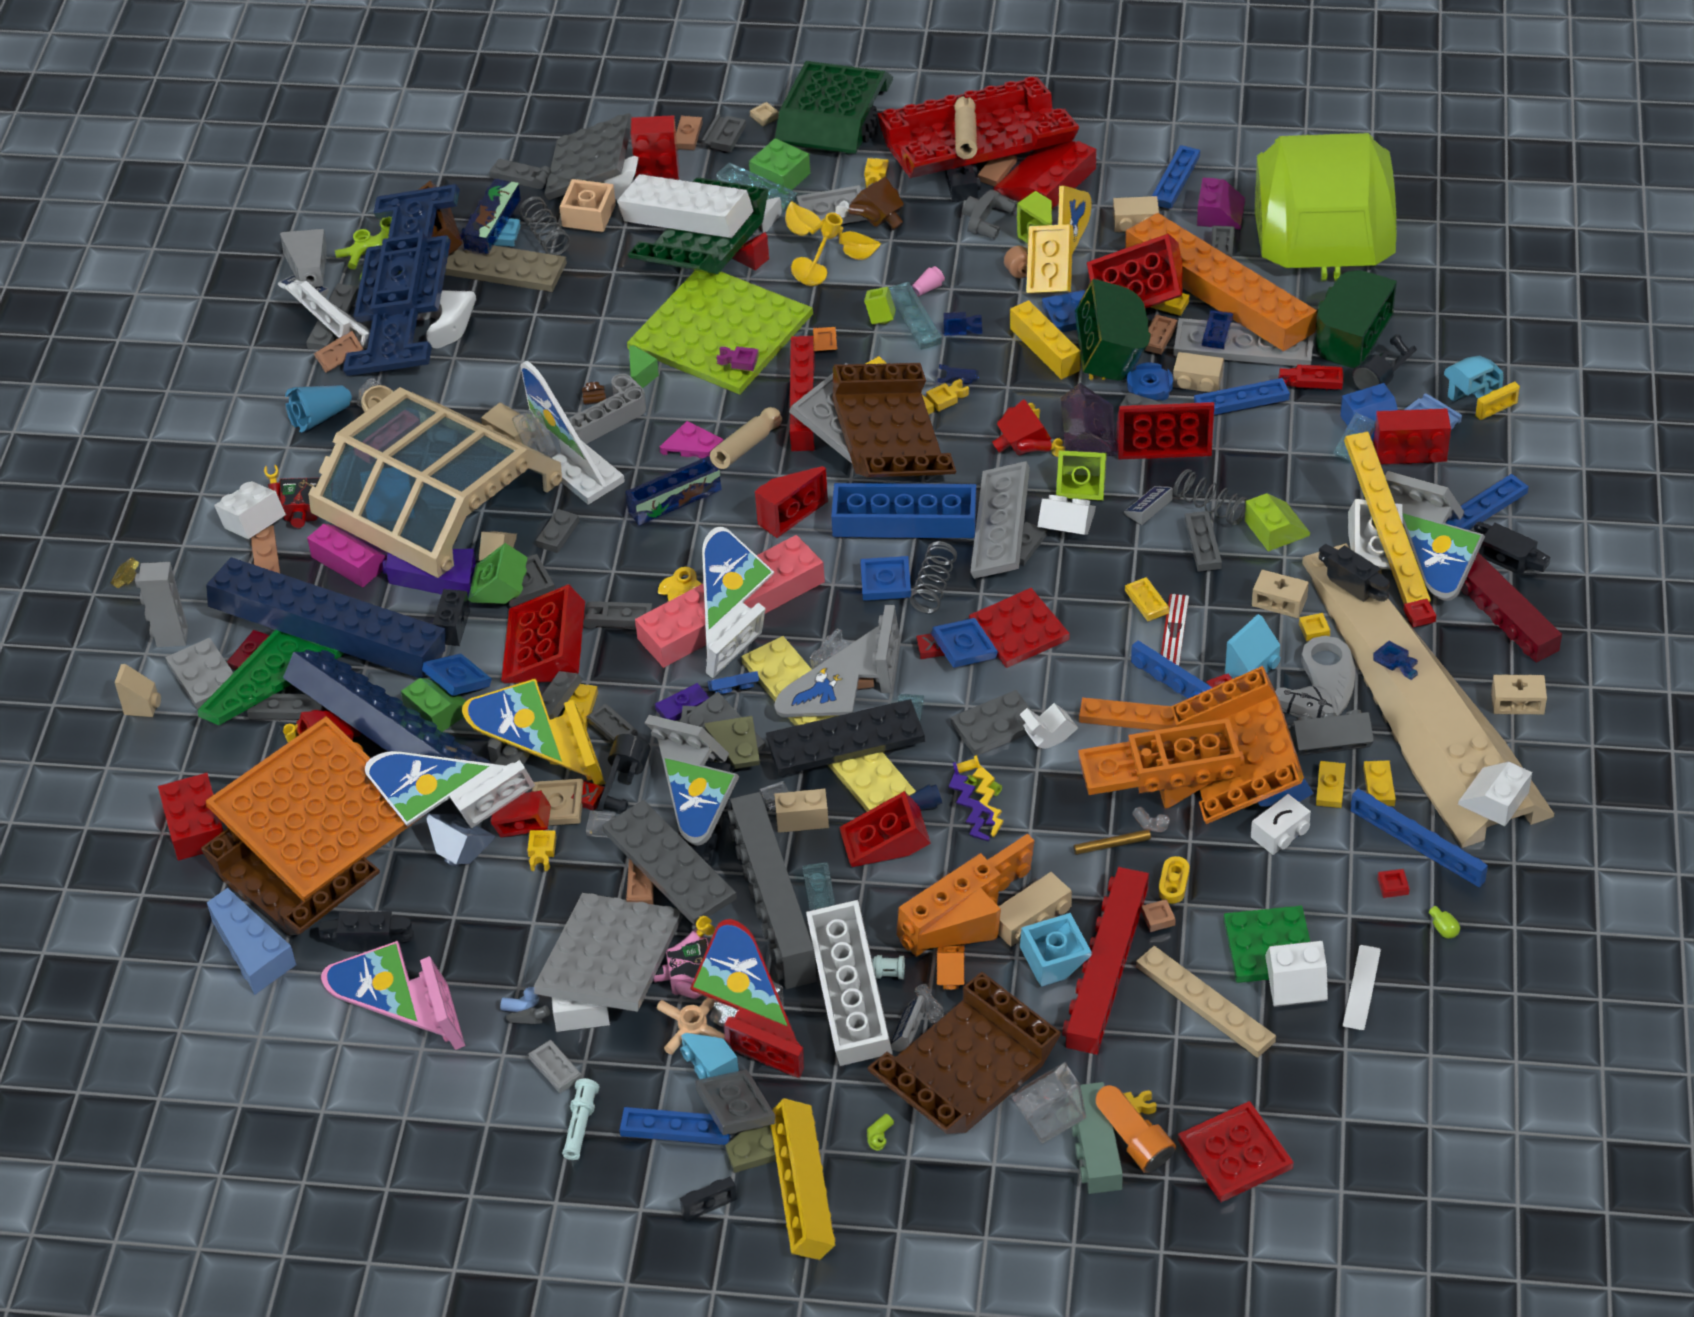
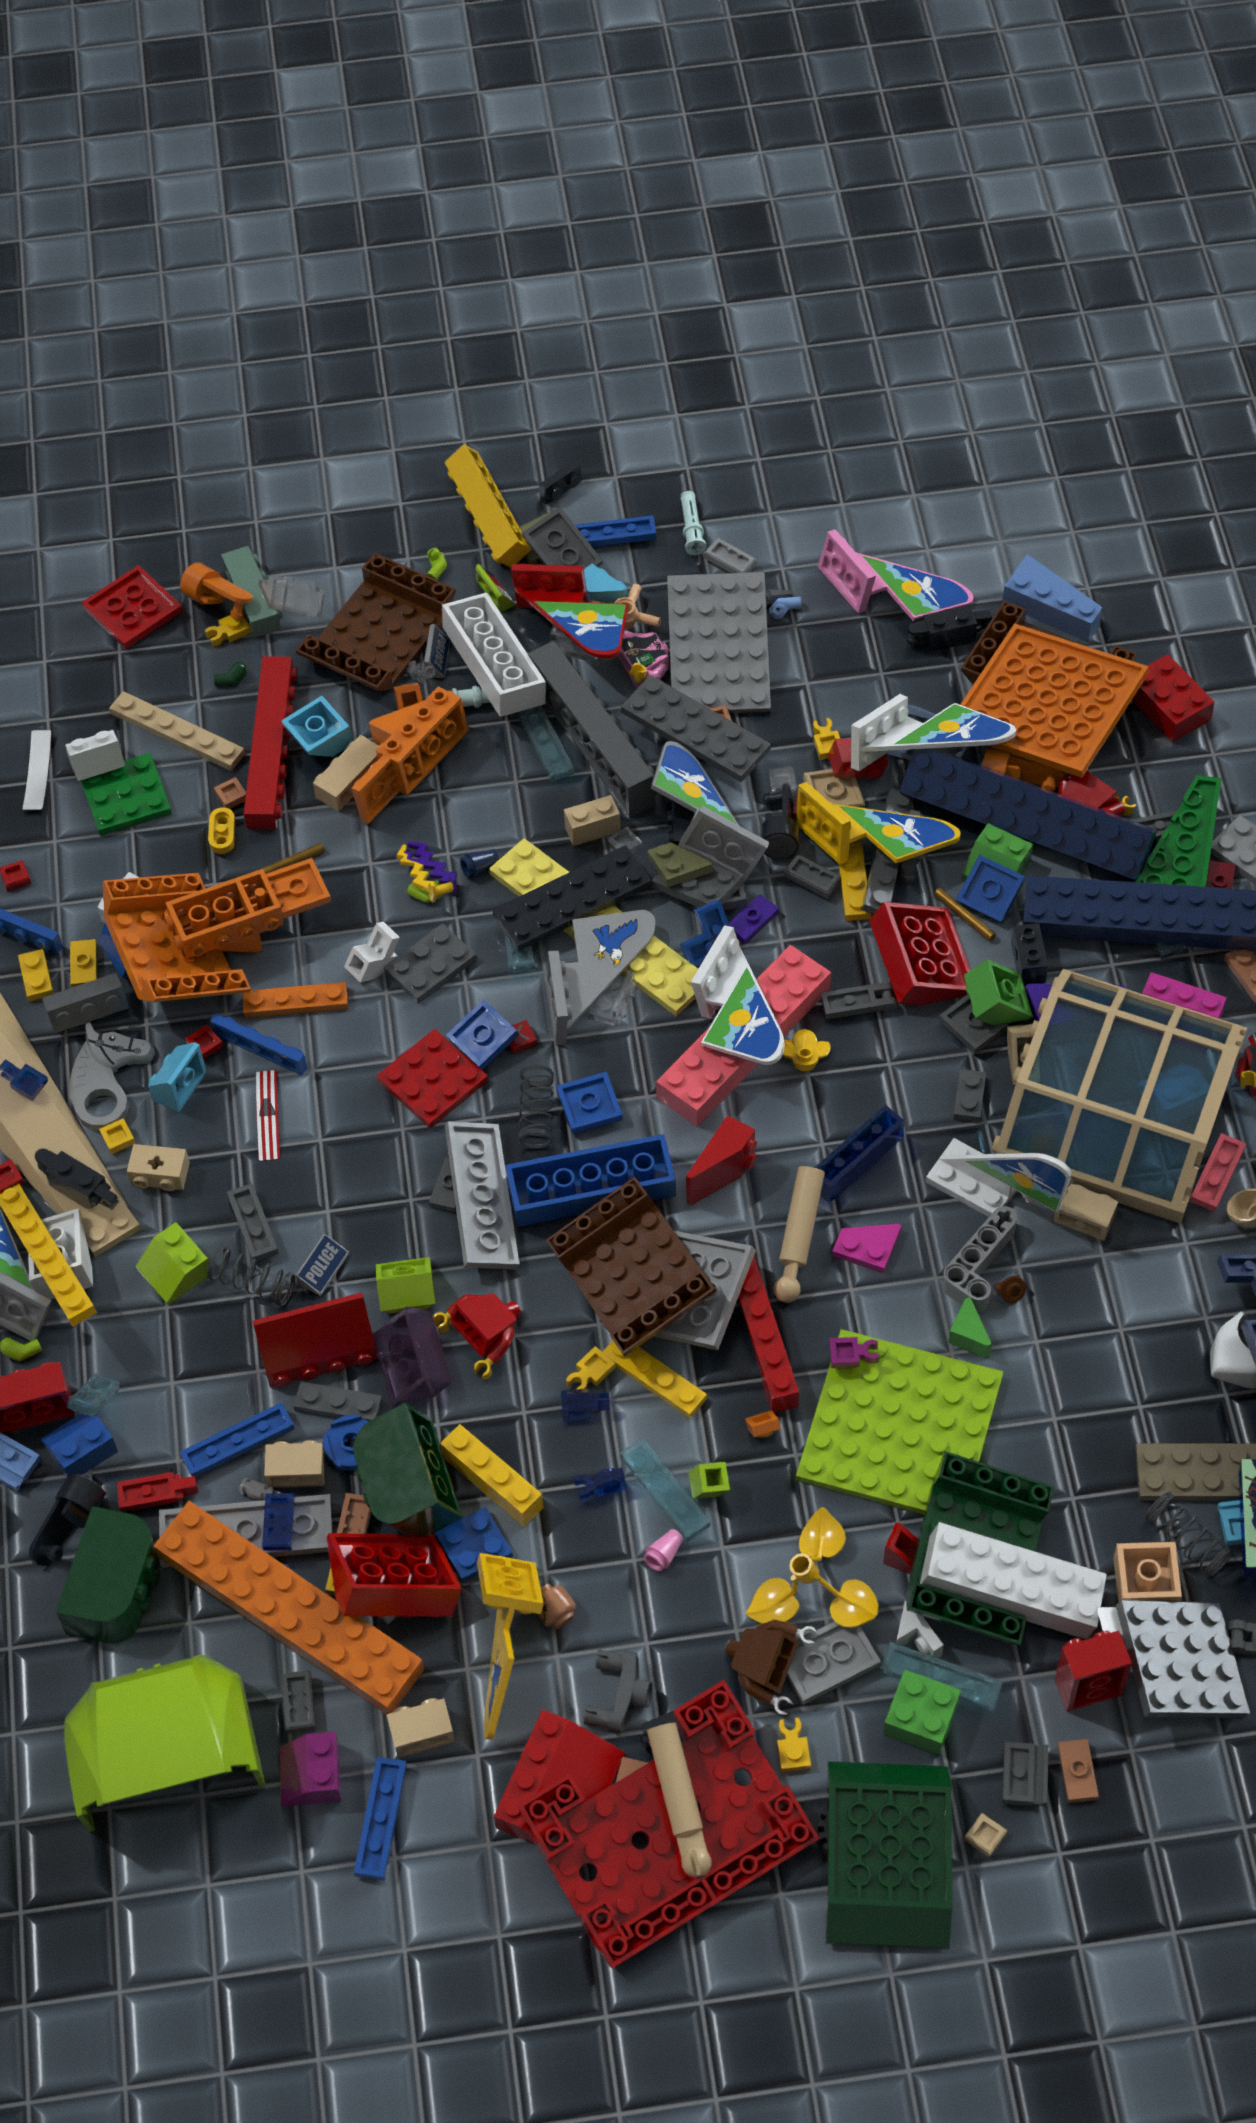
camera: 165 degrees right, 10 degrees up
red slope [839,791,931,867] -> none
lime slope [1017,191,1052,243] -> none
white slope [1038,495,1096,535] -> none
yellow plate [1125,577,1169,622] -> none
none -> dark green arm [214,662,247,686]
none -> light grey piece [239,1478,275,1501]
none -> lime slope [475,564,515,612]
none -> pearl gold bar [934,888,996,942]

